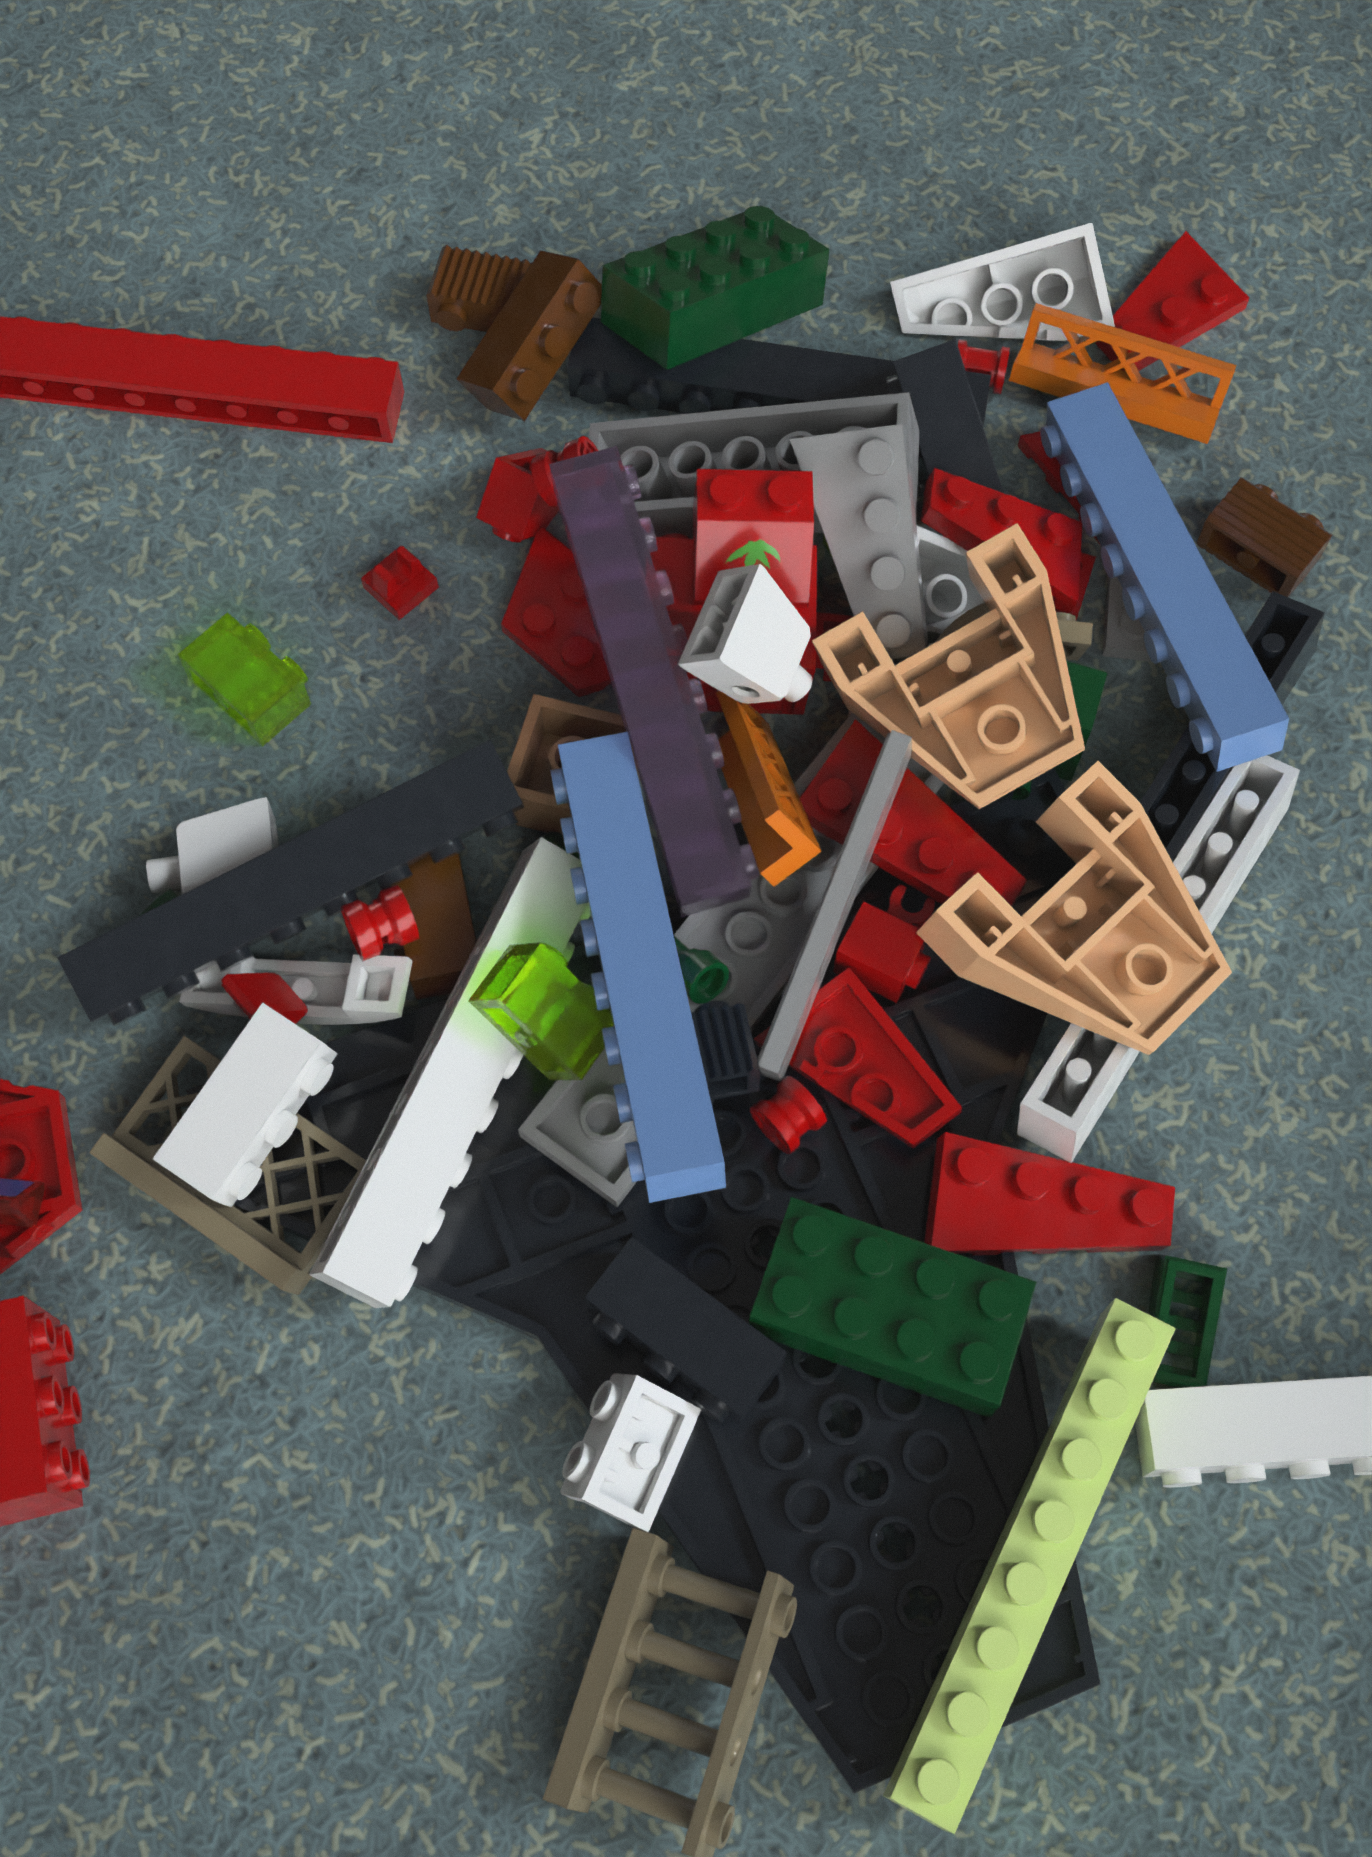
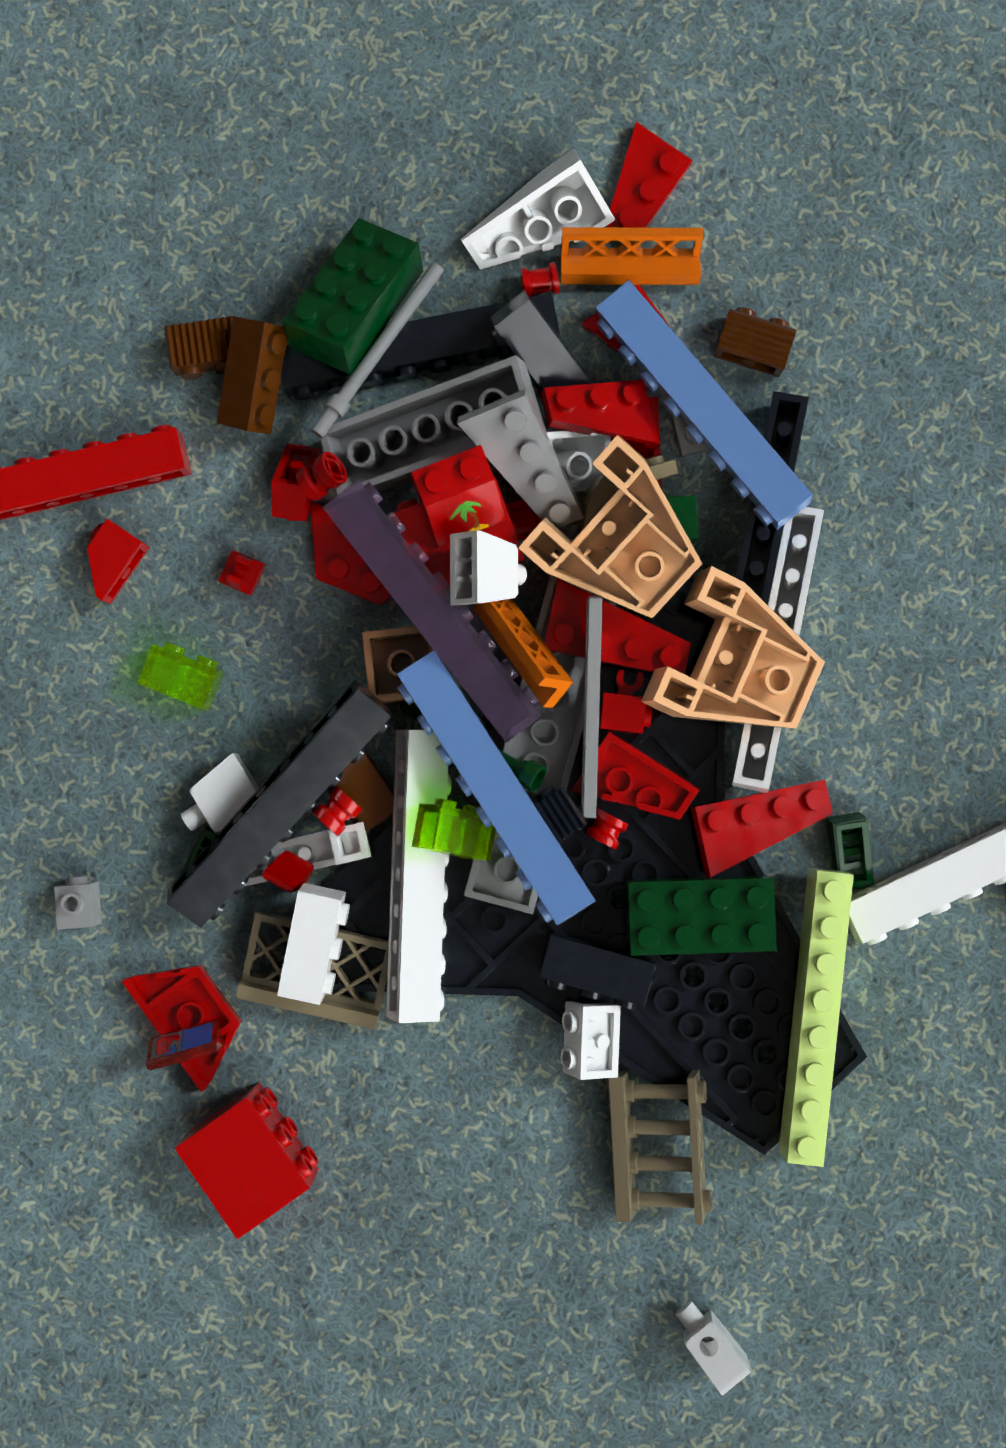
camera: 25 degrees left, 20 degrees up
none -> red slope [87,518,150,604]
none -> light grey bar [311,262,444,439]

